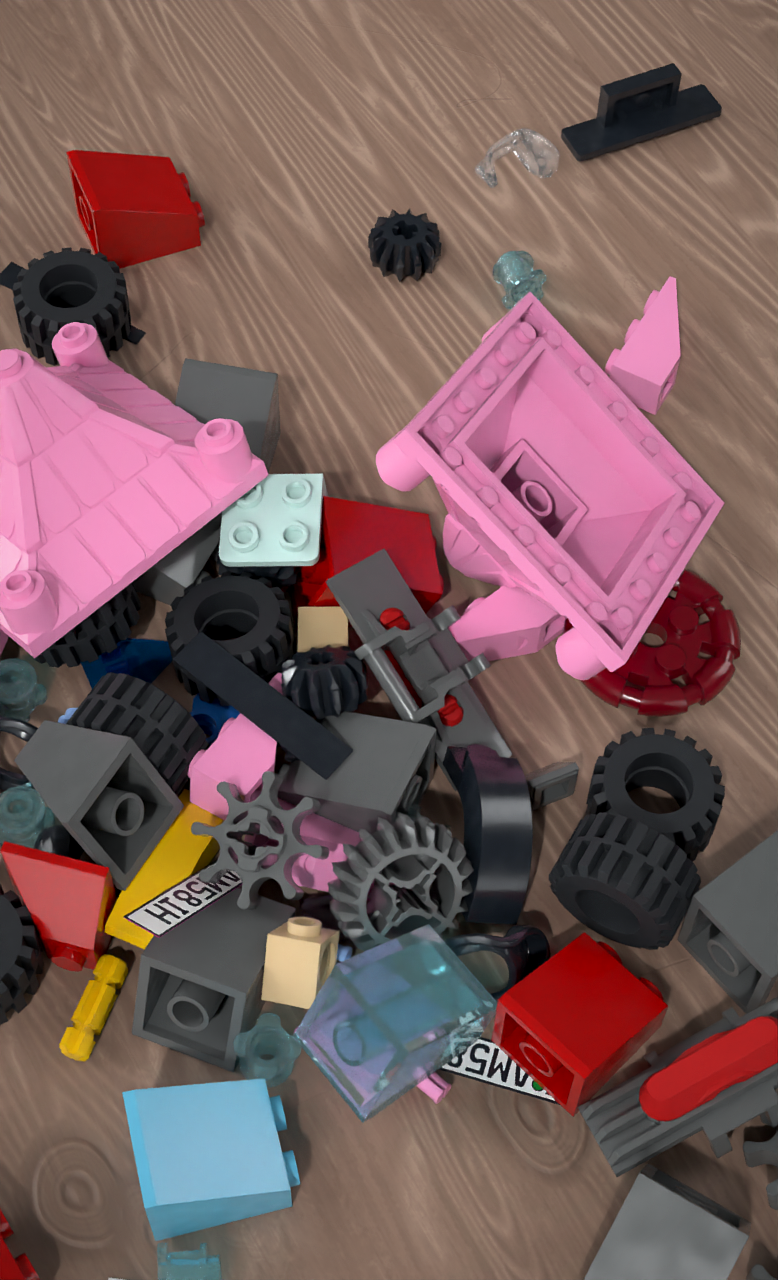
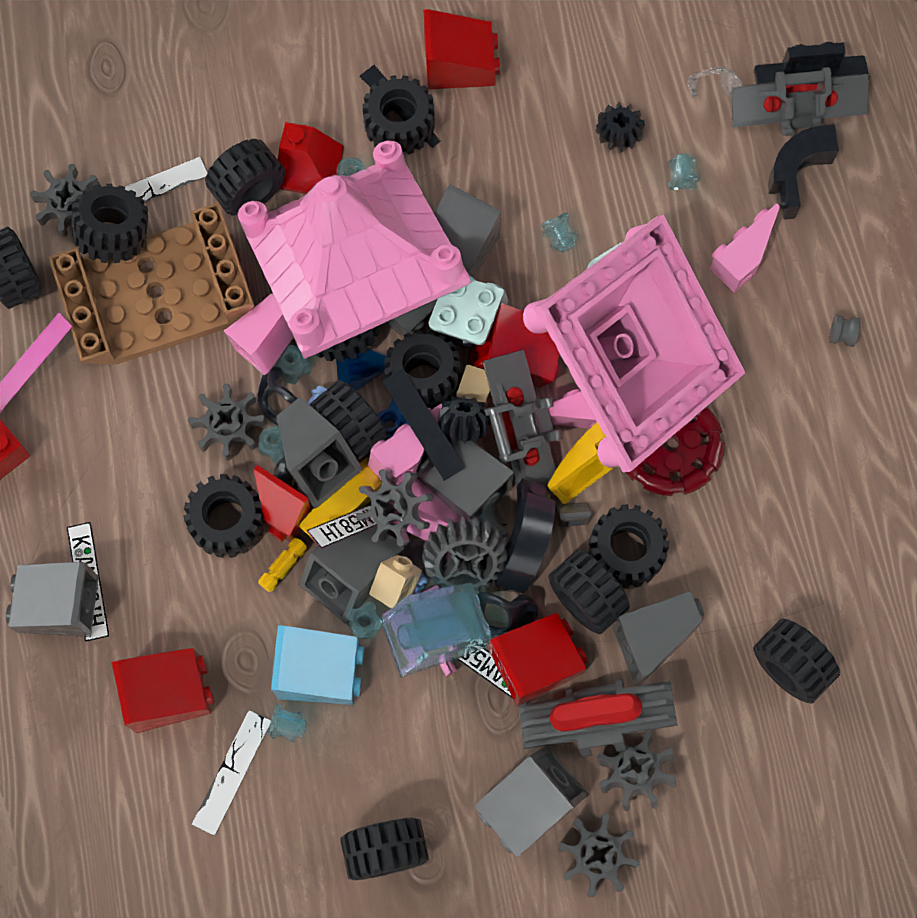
camera: 20 degrees right, 15 degrees up
none -> clear light blue brick [542,213,578,252]
none -> yellow slope [547,422,613,505]
none -> dark grey piece [732,67,868,136]
none -> black arch [768,124,839,219]

